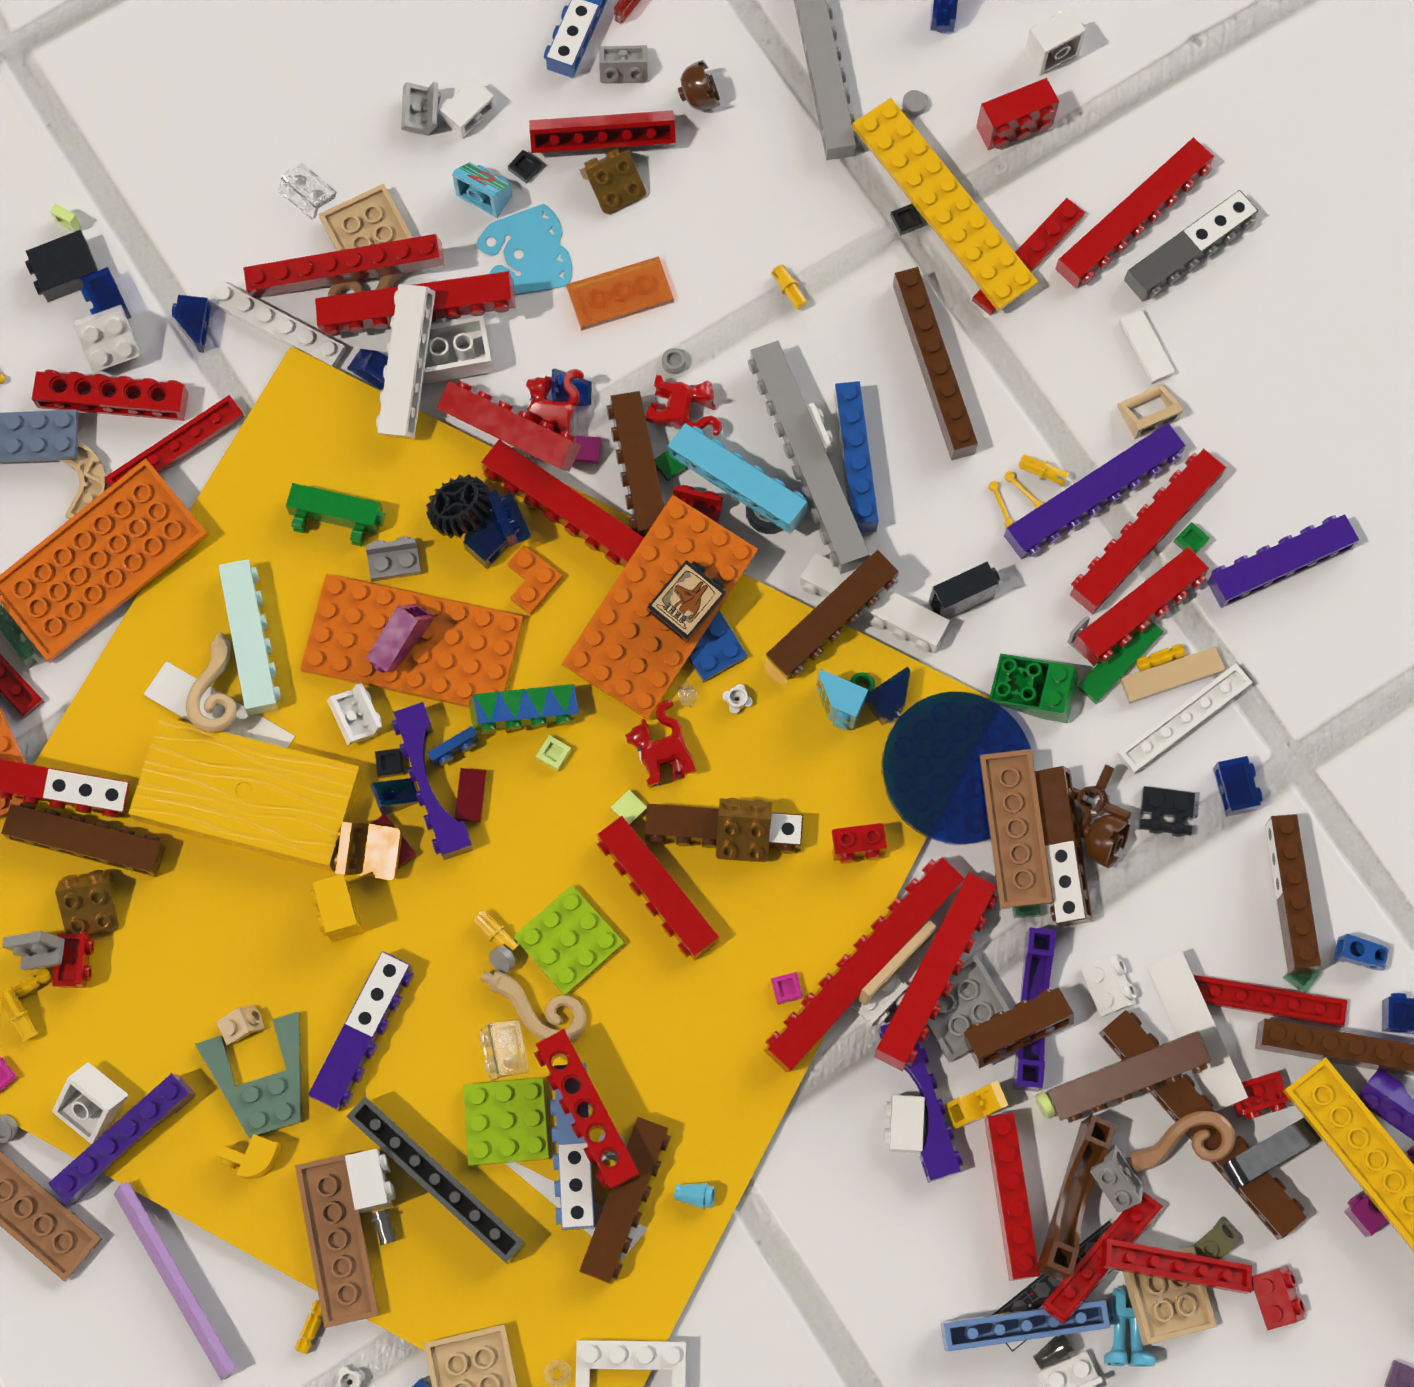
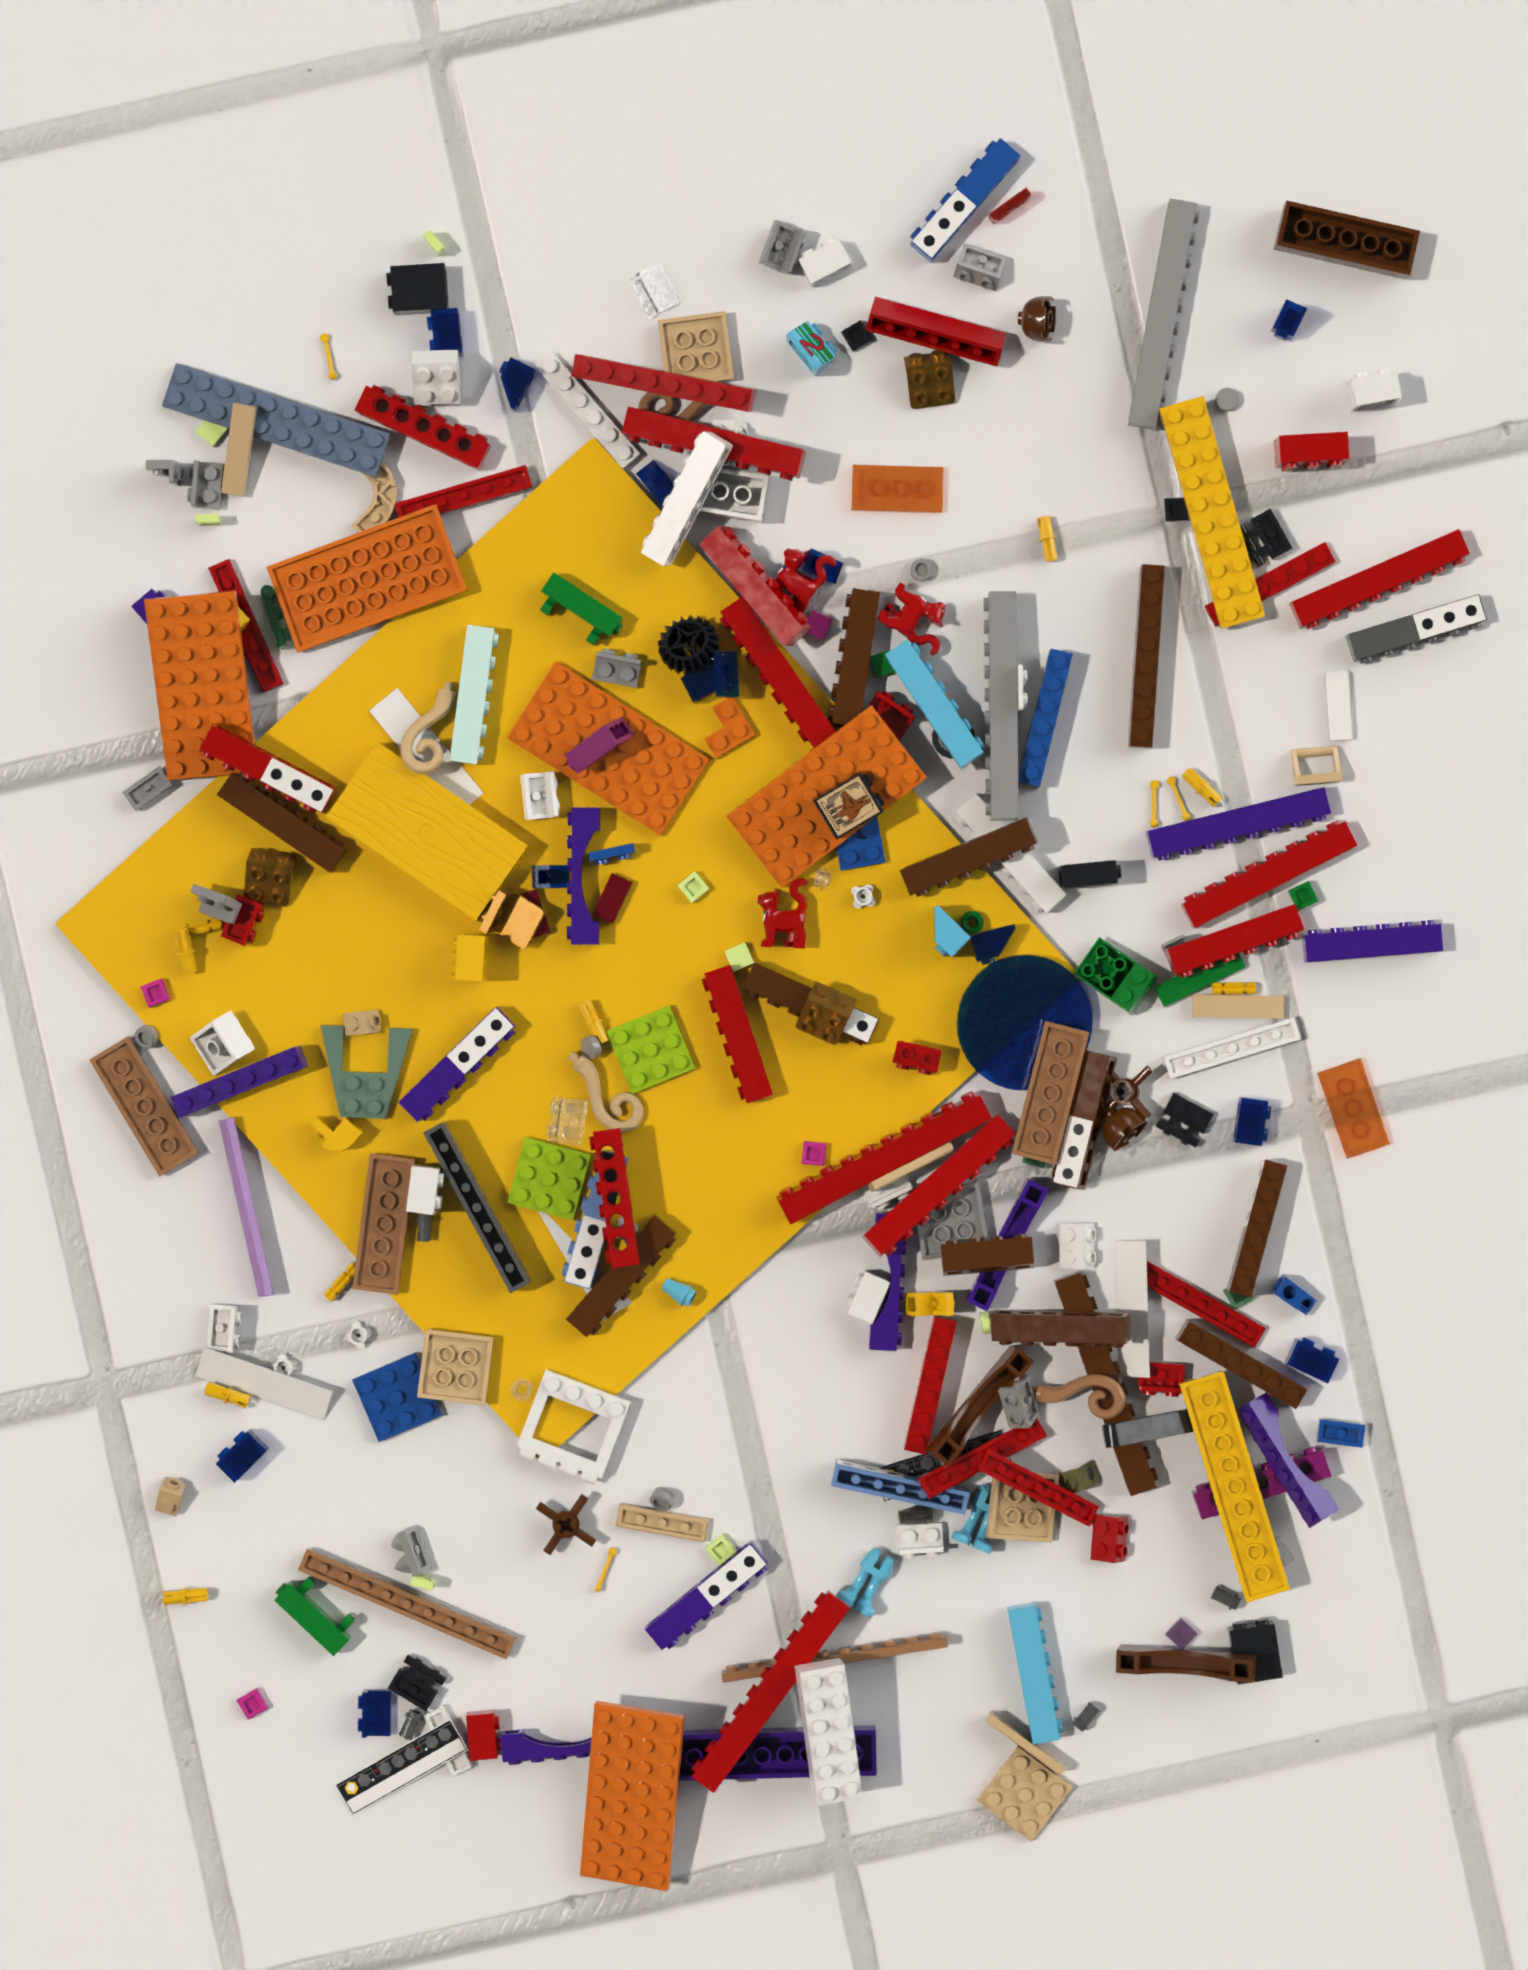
camera: 25 degrees right, 15 degrees up
black tile [375,748,404,778] -> none
green brick [469,684,579,734] -> none
medium azure piece [477,204,572,294] -> none
none -> black plate [1240,508,1292,567]
none -> clear orange tile [1317,1058,1390,1159]

